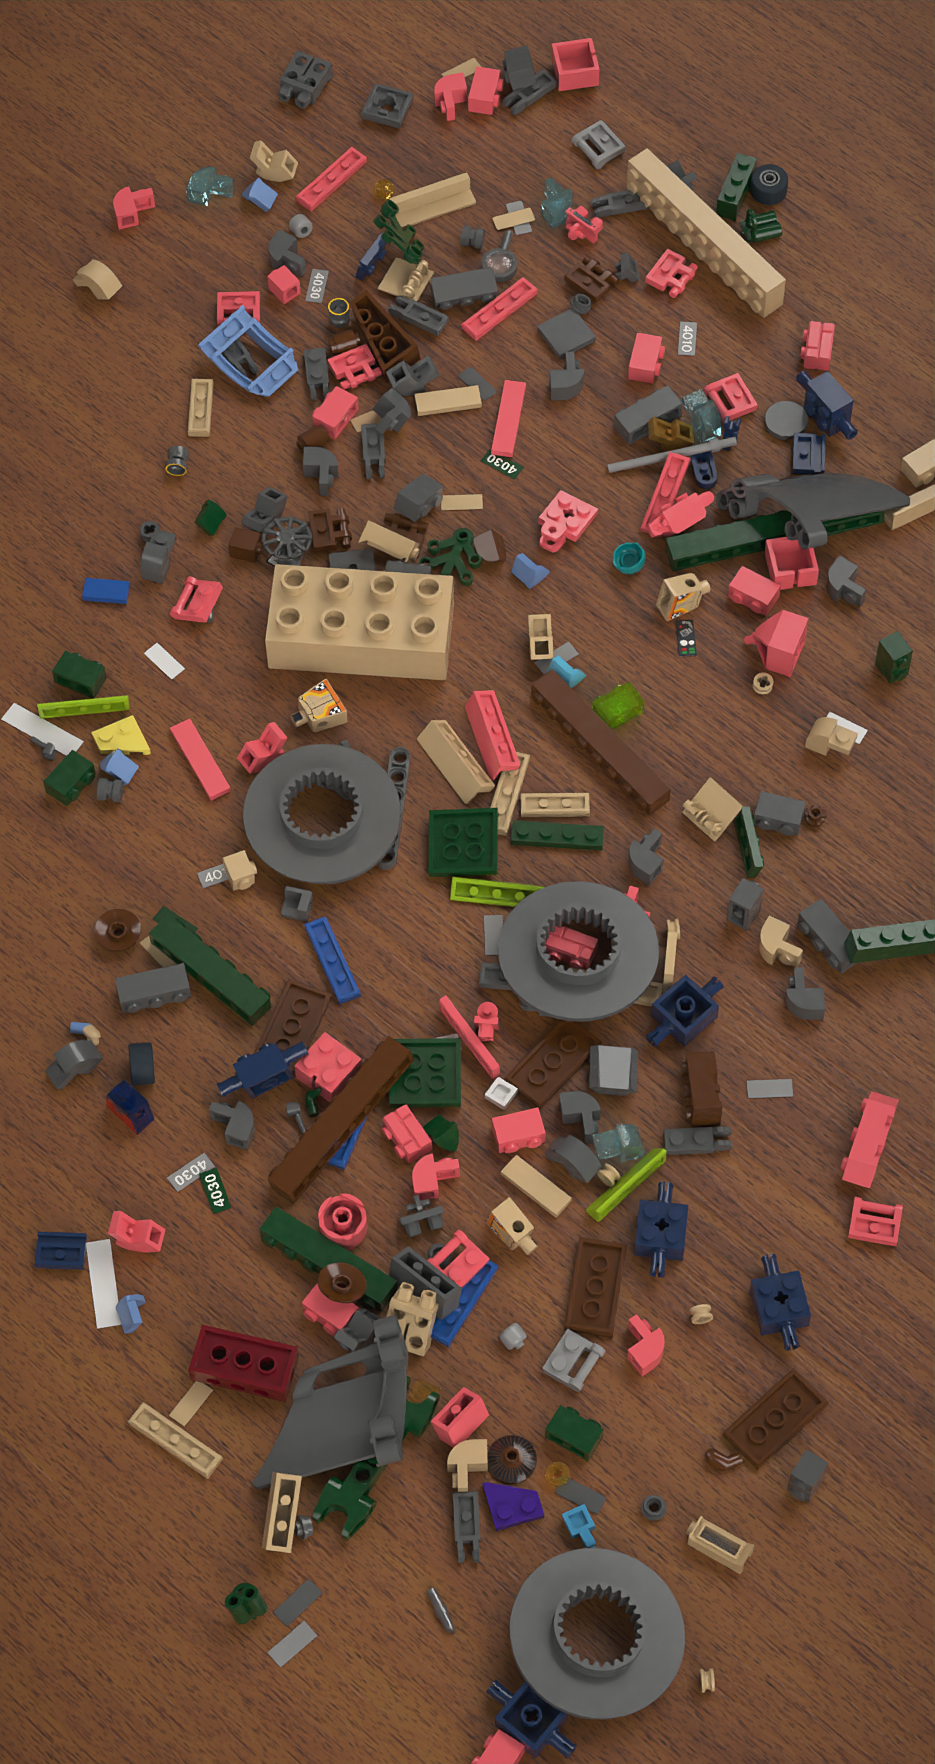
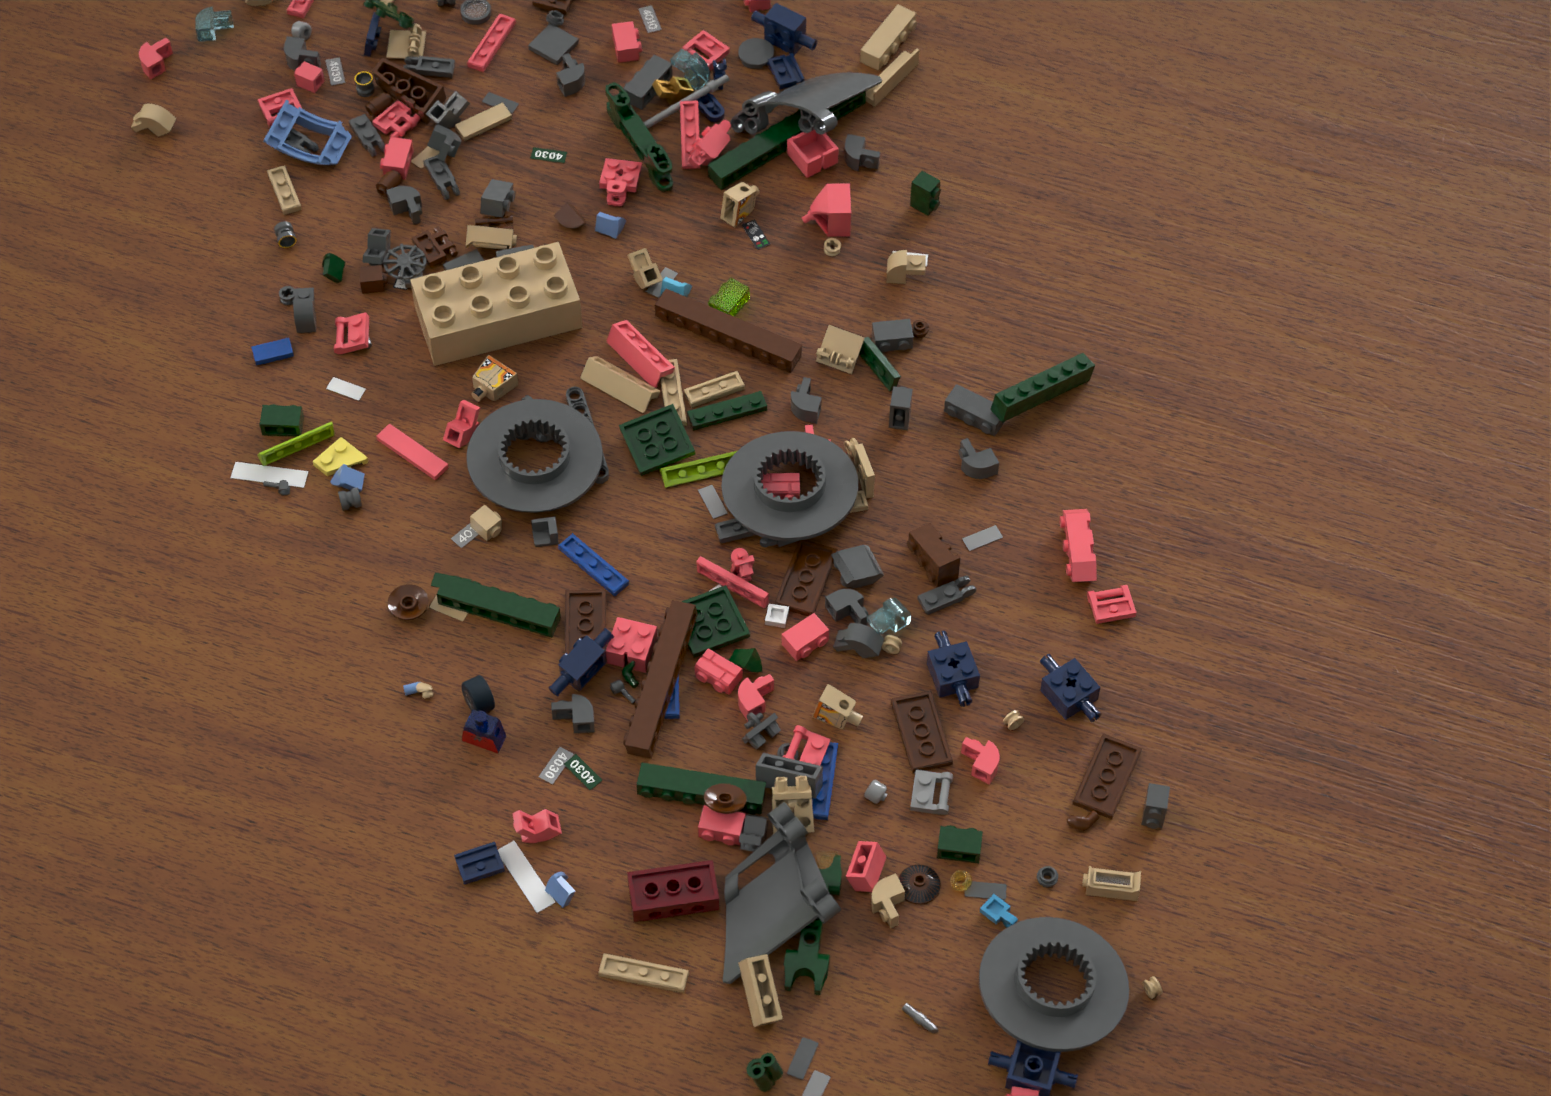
camera: 25 degrees left, 5 degrees down
dark green brick [43,750,96,806] -> none
dark grey brick [45,1040,103,1089] -> none
dark grey brick [115,963,191,1013] -> none
tan sticker [169,1381,213,1427] -> none
medium blue tile [242,178,278,212] -> none
dark grey plate [294,1515,313,1540] -> none
coral brick [318,1194,368,1251] -> none
dark green plant [419,528,482,586] -> none
dark grey brick [429,267,498,310] -> none
tan sticker [441,494,483,510] -> none
dark grey hinge [453,1491,481,1563] -> none
dark purple wing [482,1482,544,1531] -> none
coral tile [491,380,526,457] -> none
tan tile [501,1155,572,1218] -> none
lime slope [586,1148,667,1222] -> none
teal hair [613,542,646,575] -> none
dark blue brick [646,975,724,1047] -> none
coral brick [728,566,781,616] -> none
tan brick [759,916,803,967] -> none
none -> dark green piece [605,82,673,192]

